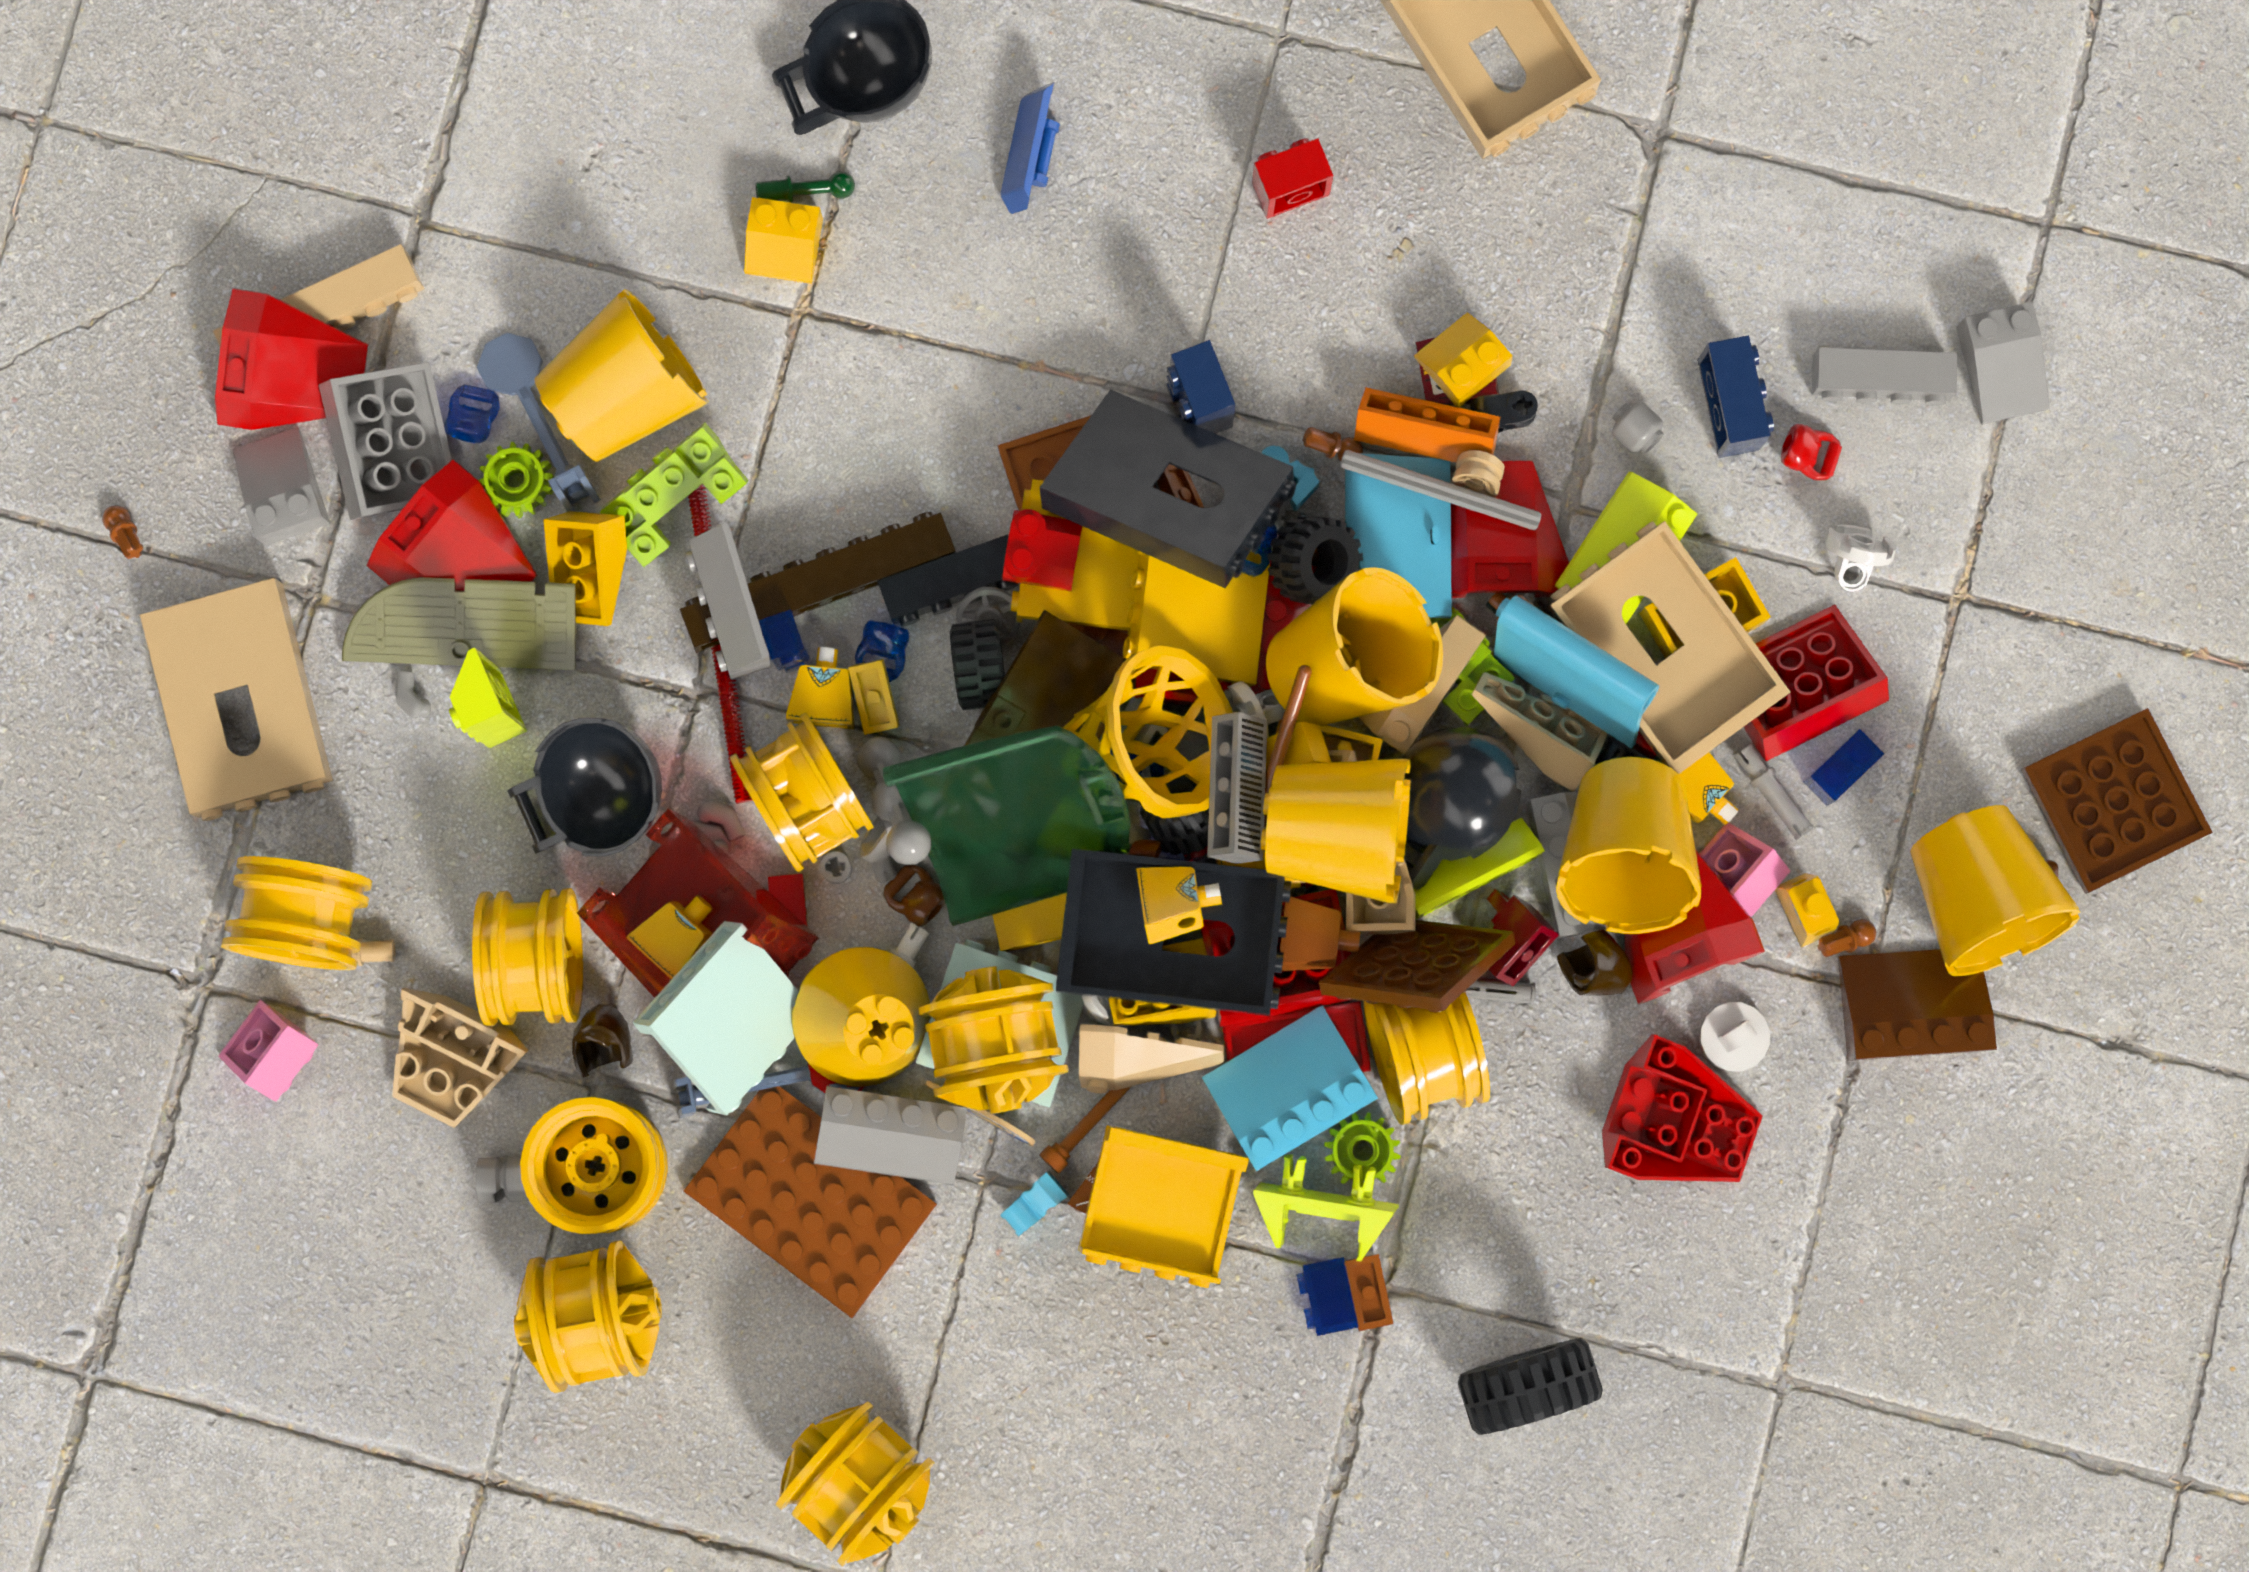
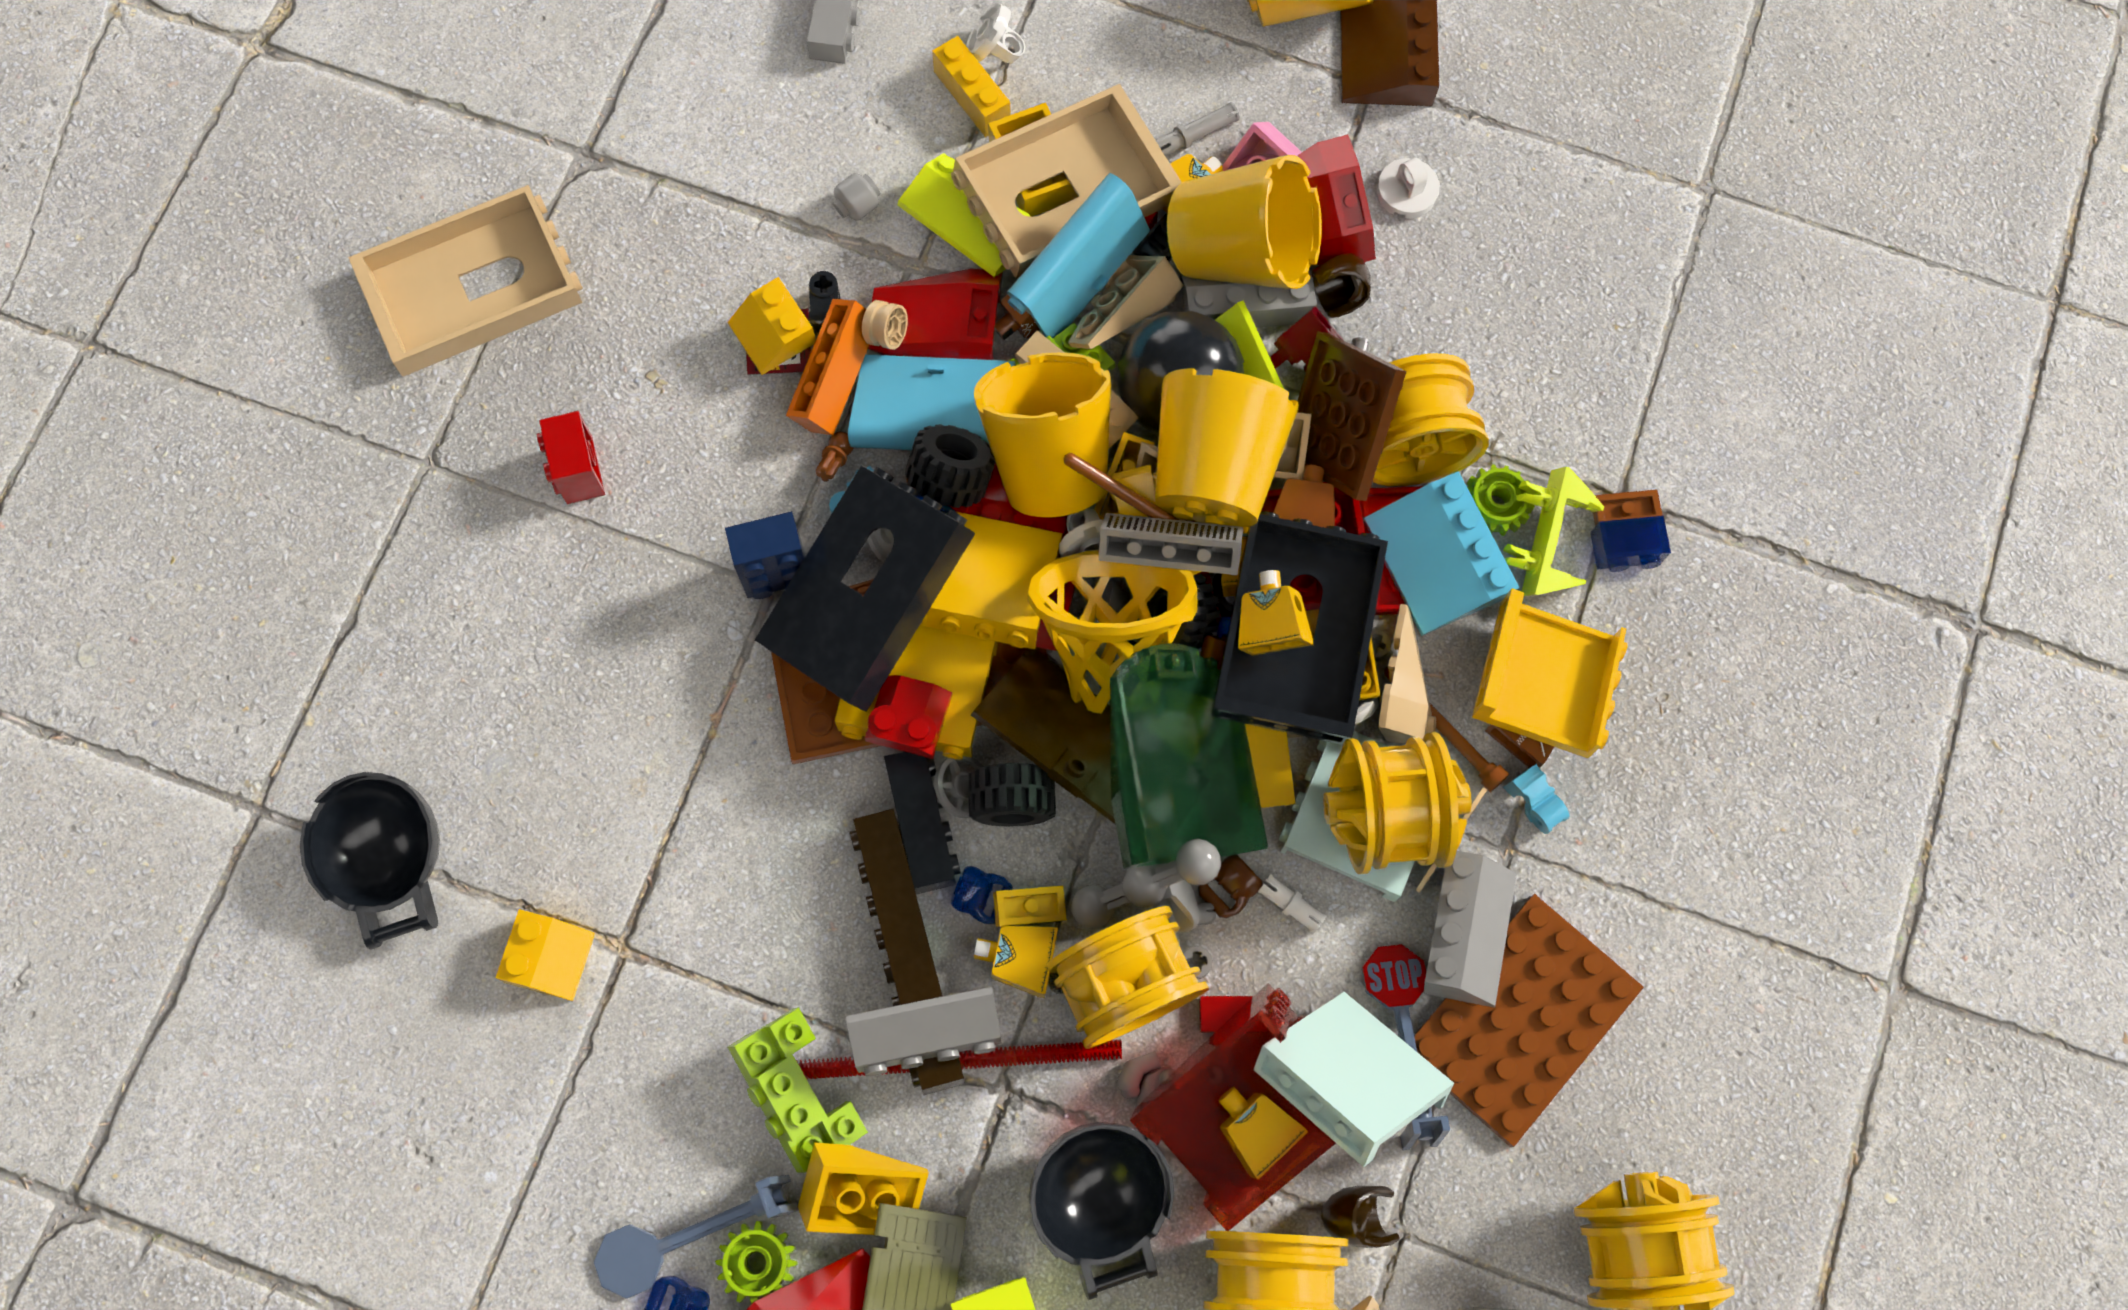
camera: 90 degrees left, 10 degrees down
yellow wheel [520,1097,668,1234] -> none
yellow cone [534,289,709,462] -> none
dark green pin [755,171,855,203] -> none
clear blue brick [759,609,811,673] -> none
yellow wheel [775,1401,935,1567] -> none
yellow cone [792,946,931,1087] -> none
blue piece [1001,82,1060,214] -> none
light grey axle [1341,450,1541,530] -> none
black tyre [1458,1338,1603,1435] -> none
red wedge [1602,1034,1763,1182] -> none
dark blue brick [1697,335,1774,458] -> none
red slope [1744,604,1889,761] -> none
yellow torso [1775,873,1839,948] -> none
red piece [1780,424,1842,481] -> none
clear blue brick [1802,729,1884,806] -> none
dark orange axle [1817,919,1877,957] -> none
none -> yellow brick [932,35,1011,138]

